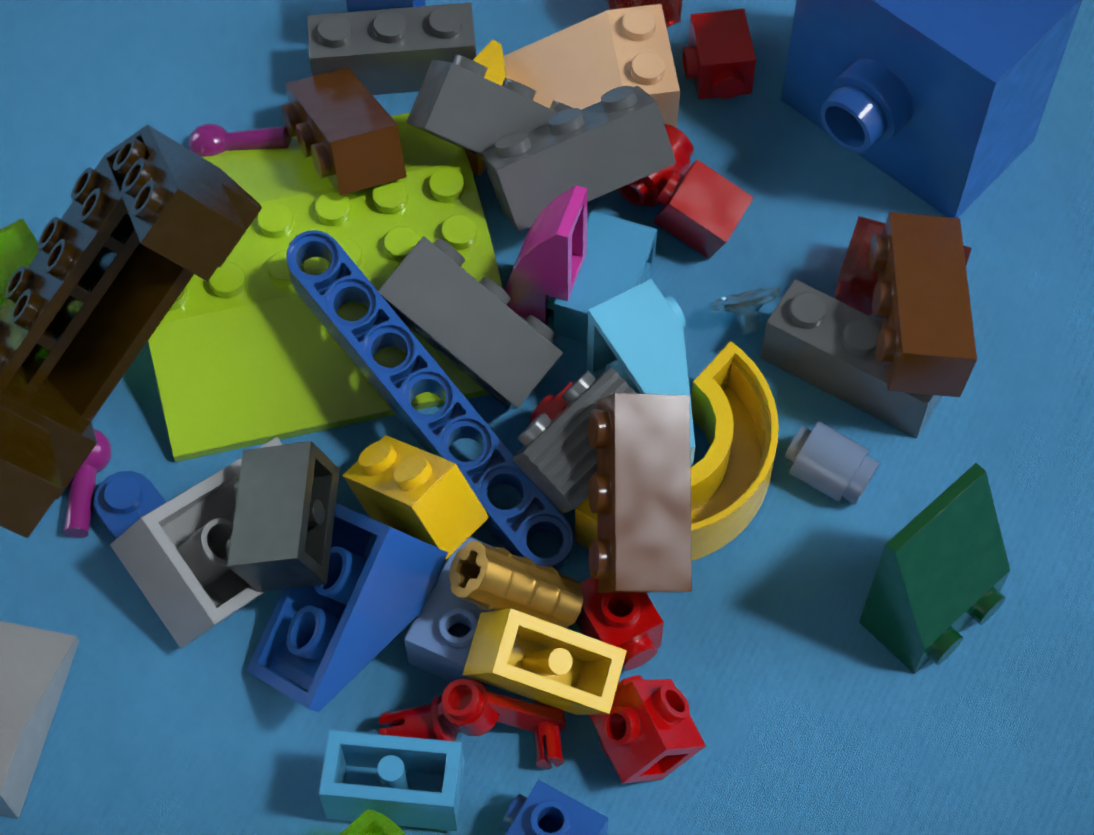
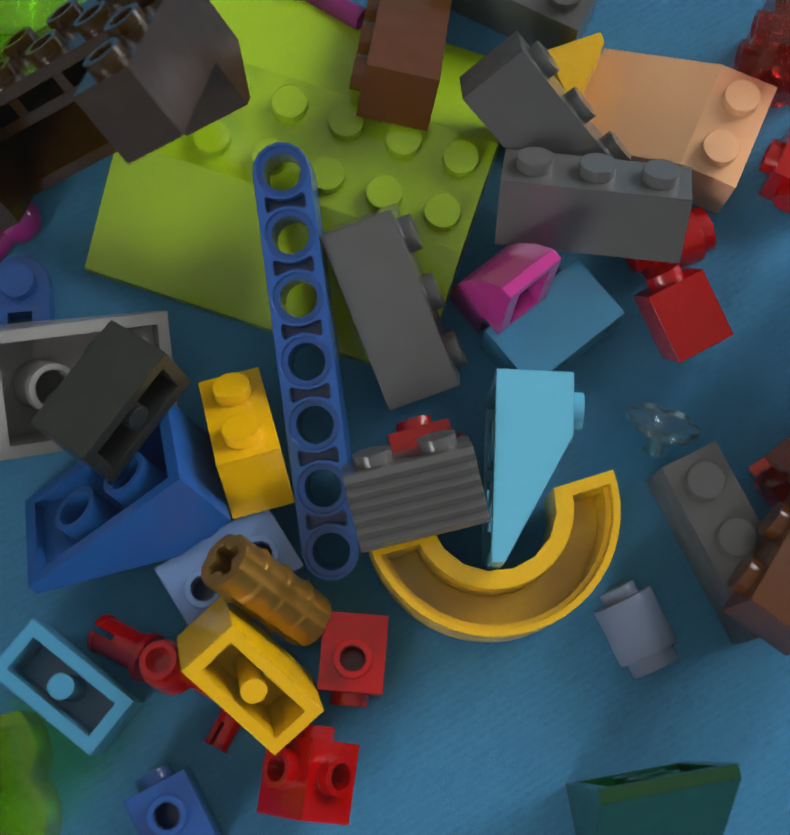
camera: 25 degrees right, 15 degrees up
brick [588,393,692,593] -> none

